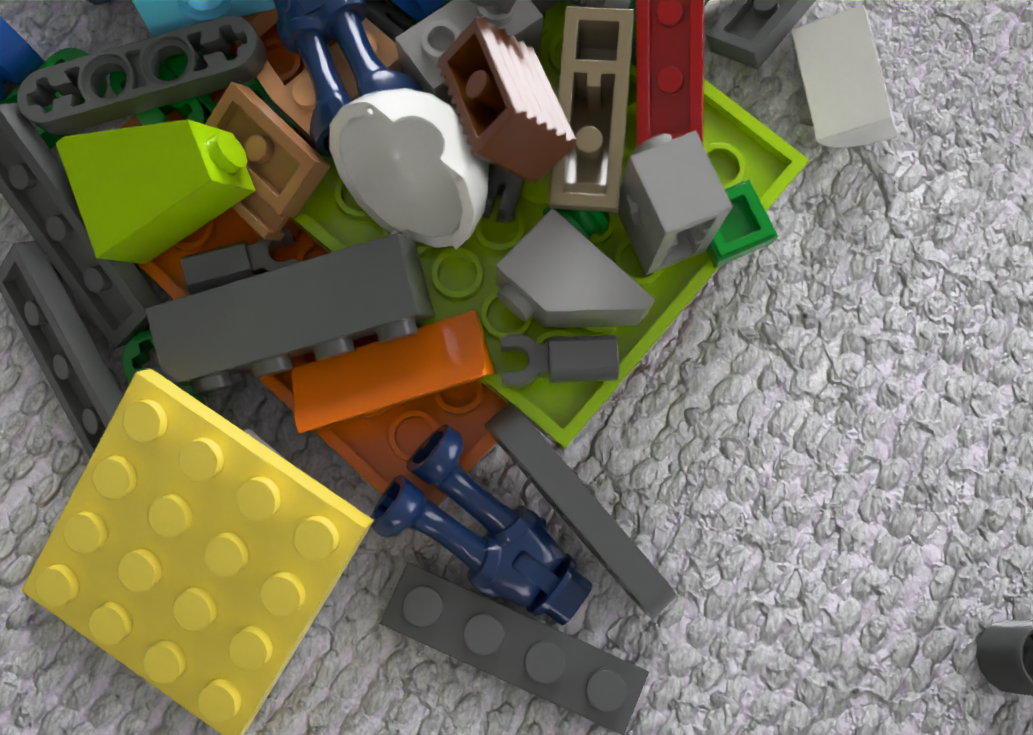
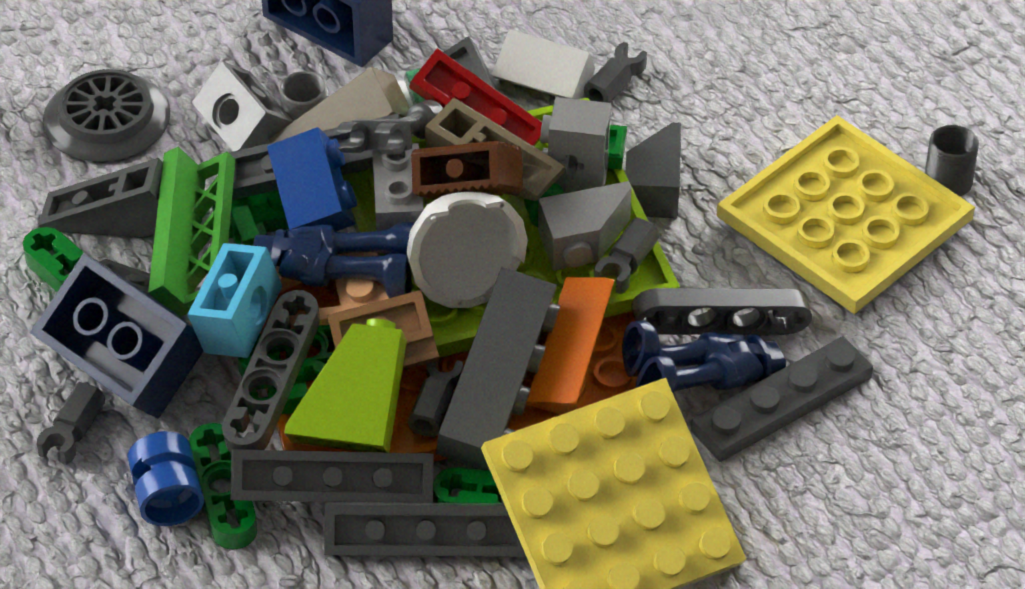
camera: 55 degrees left, 30 degrees down
none -> dark grey bar [584,42,647,103]
none -> dark grey slope [624,122,681,218]
none -> light yellow plate [717,115,975,314]

